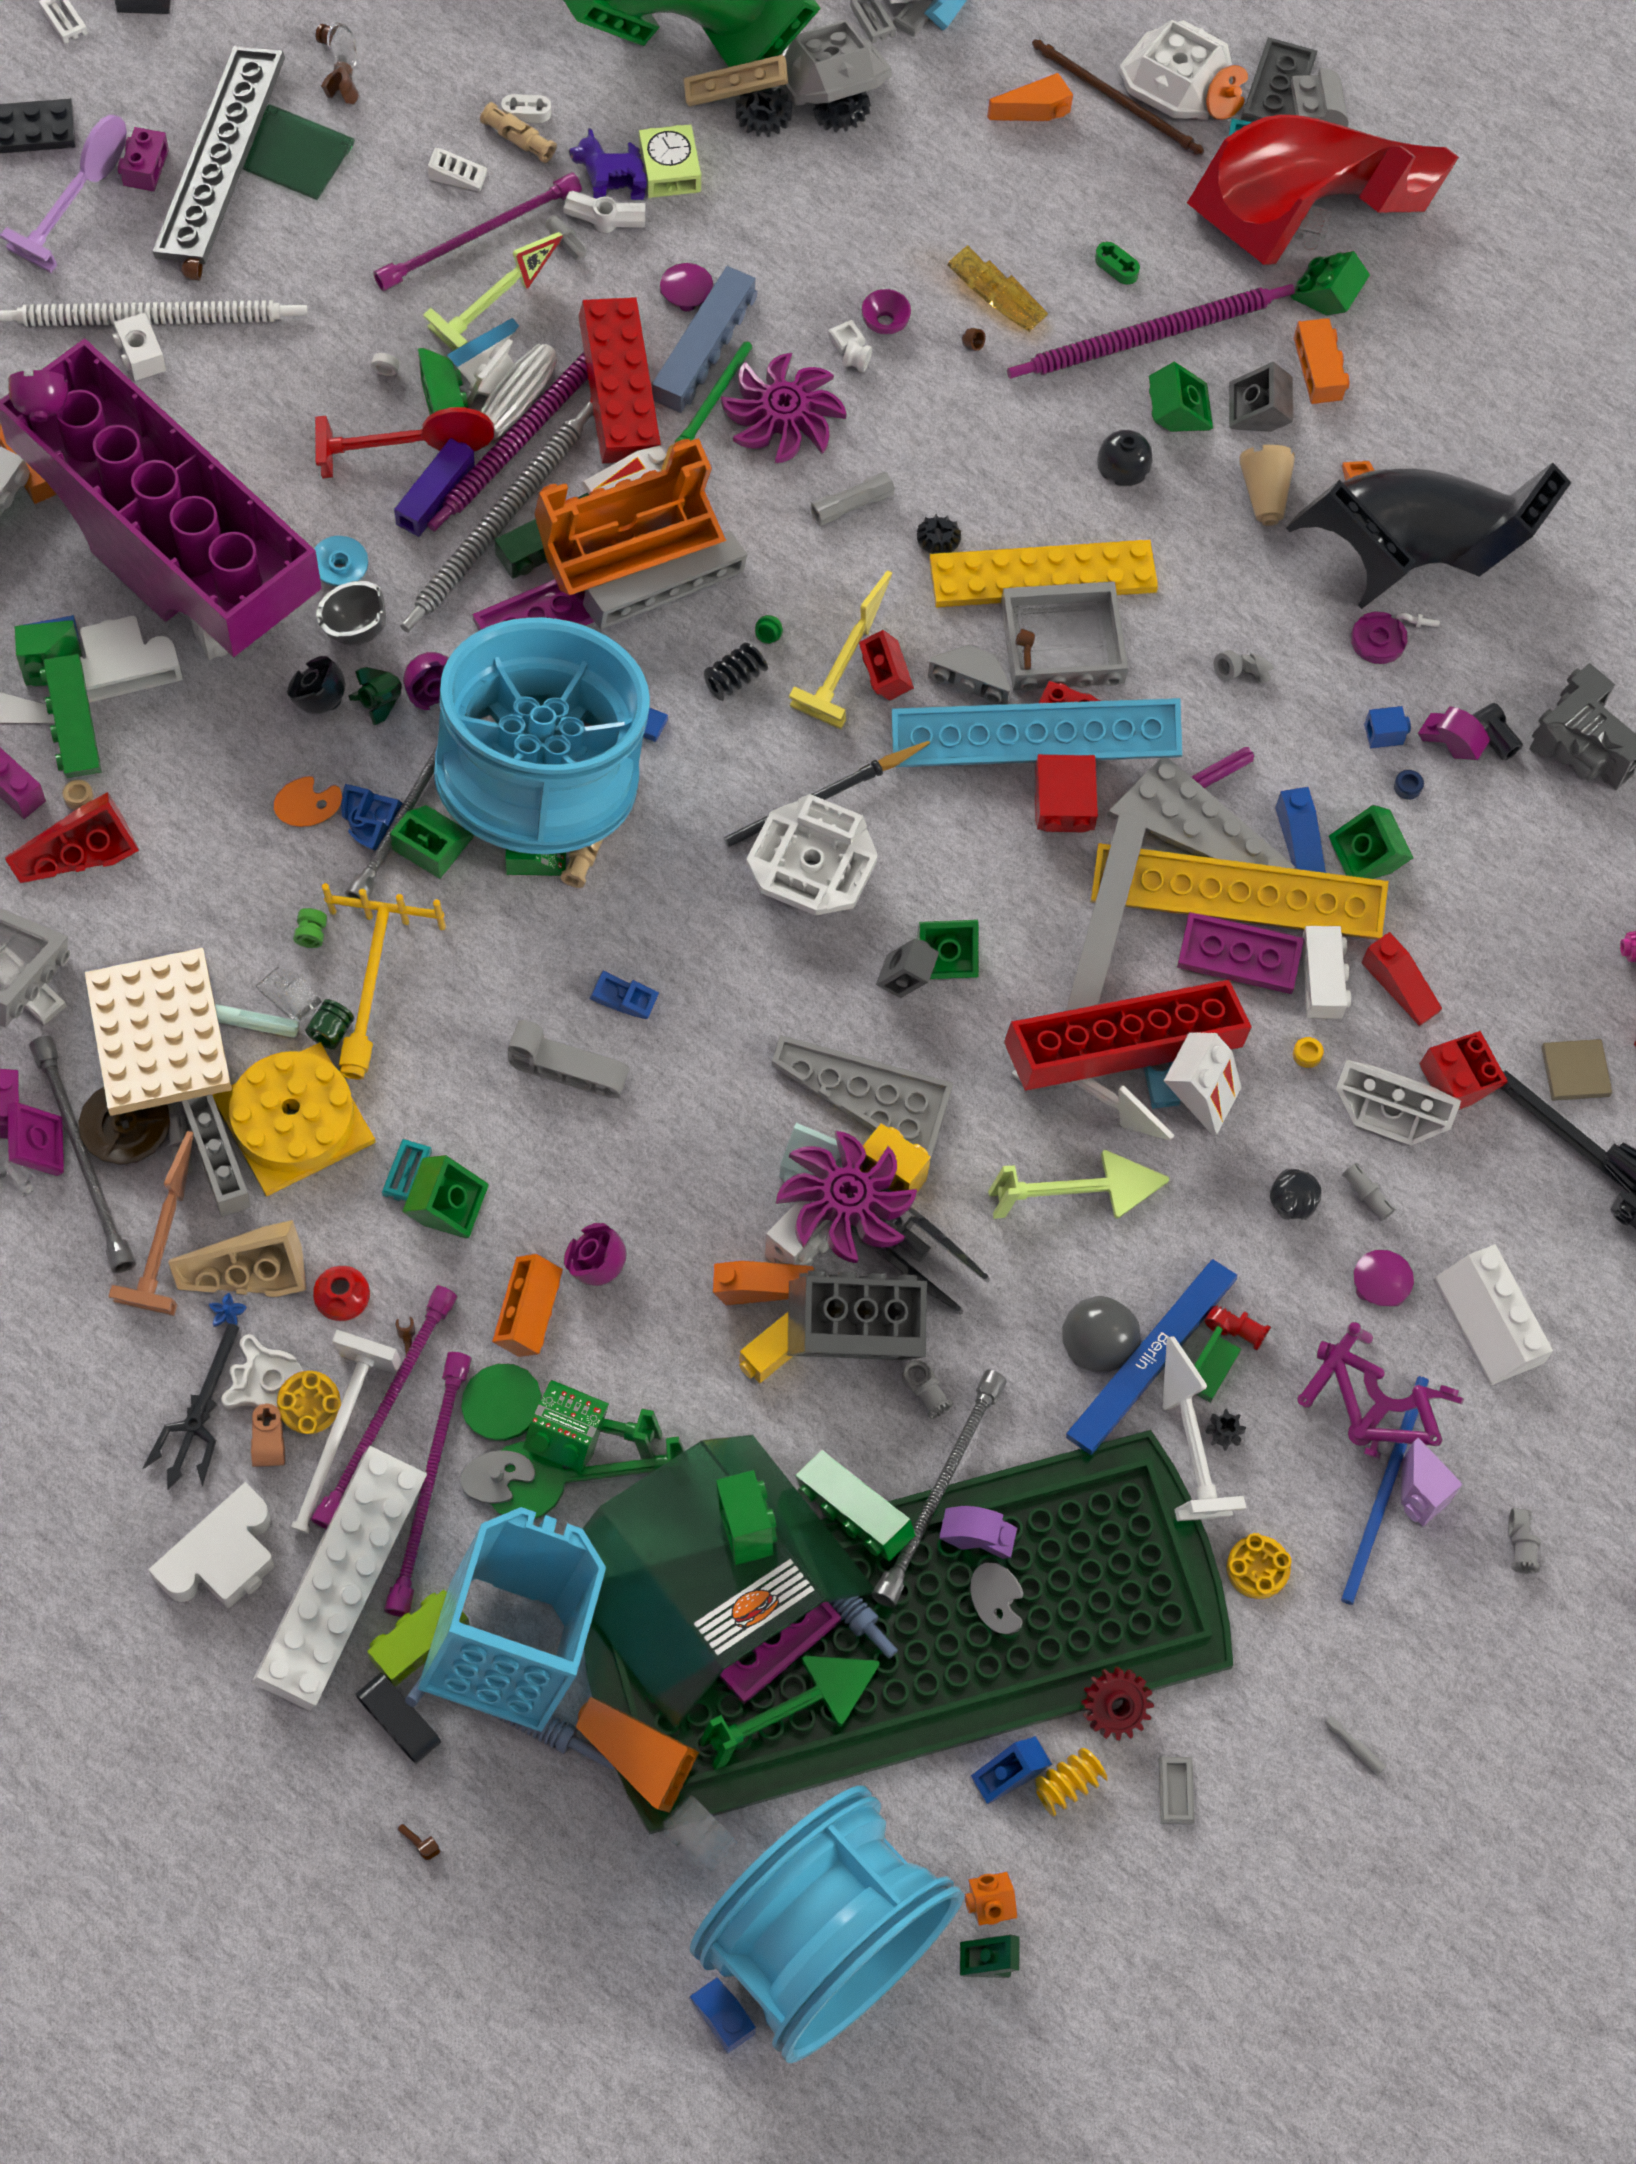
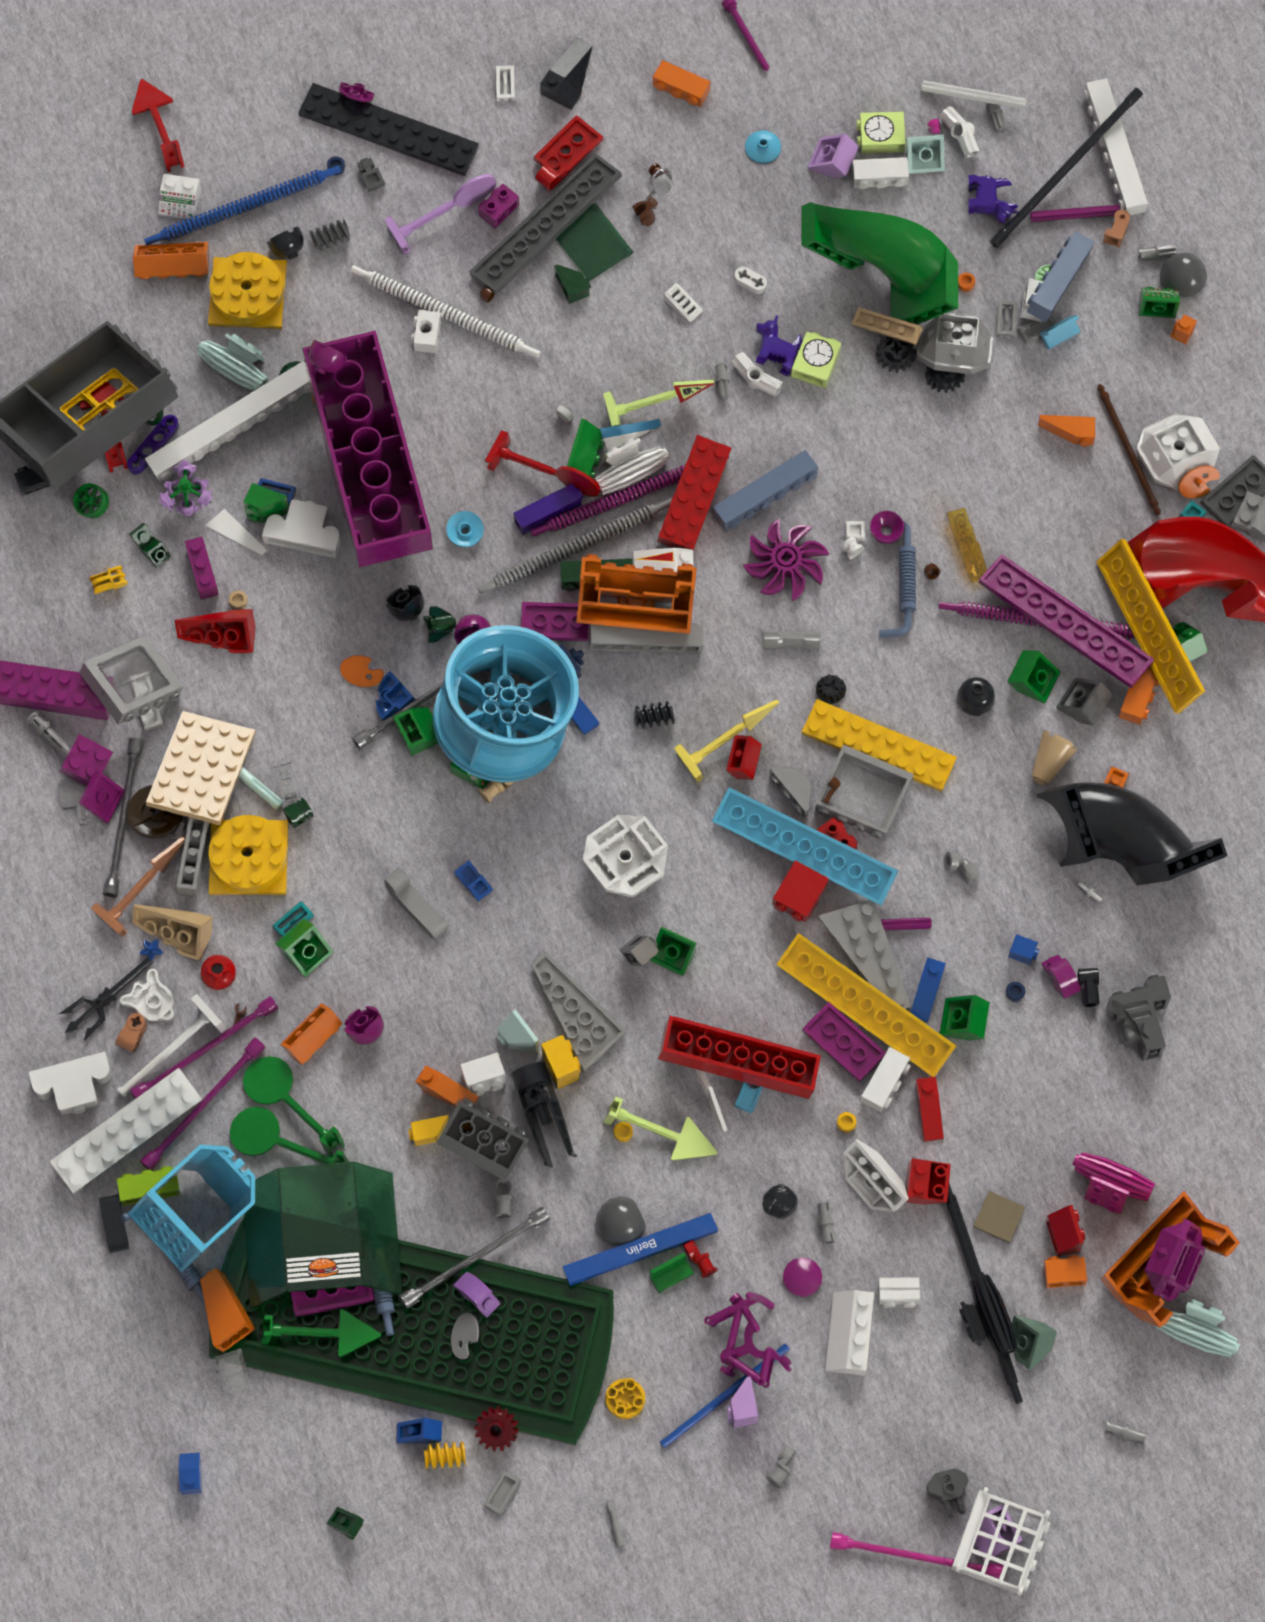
camera: 35 degrees right, 5 degrees up
green brick [40,654,102,778] -> none
yellow tile [277,1371,341,1434] -> none
bright green wheel [293,908,327,948] -> none
dark grey cylinder [316,581,386,645] -> none
yellow piece [322,883,446,1080] -> none
magenta hose [373,172,582,291] -> none
reddish brown hand [398,1824,441,1860] -> none
light grey piece [461,1451,535,1504] -> none
tan piece [480,102,557,163] -> none
green slope [523,1380,609,1472] -> none
magenta dish [660,263,714,312] -> none
green piece [661,341,752,471] -> none
medium azure wheel [690,1785,964,2063] -> none
green brick [716,1470,777,1565] -> none
black piece [724,741,930,847] -> none
green plate [755,615,783,644] -> none
magenta piece [775,1131,917,1263] -> none
brick [795,1450,916,1561] -> none
orange brick [965,1872,1018,1926] -> none
light grey tile [1066,812,1148,1011] -> none
green beam [1095,241,1140,285] -> none
white piece [1162,1336,1246,1521] -> none
white slope [1164,1033,1242,1135] -> none
black gear [1205,1409,1246,1451] -> none
magenta tile [1351,611,1408,664] -> none
none -> red hinge [534,115,603,191]
none -> dark green slope [554,264,591,304]
none -> yellow tile [613,1121,633,1142]
none -> white brick [878,1277,920,1308]
none -> sand blue piece [879,521,916,637]
none -> magenta plate [979,554,1154,688]
none -> yellow plate [1096,539,1205,714]

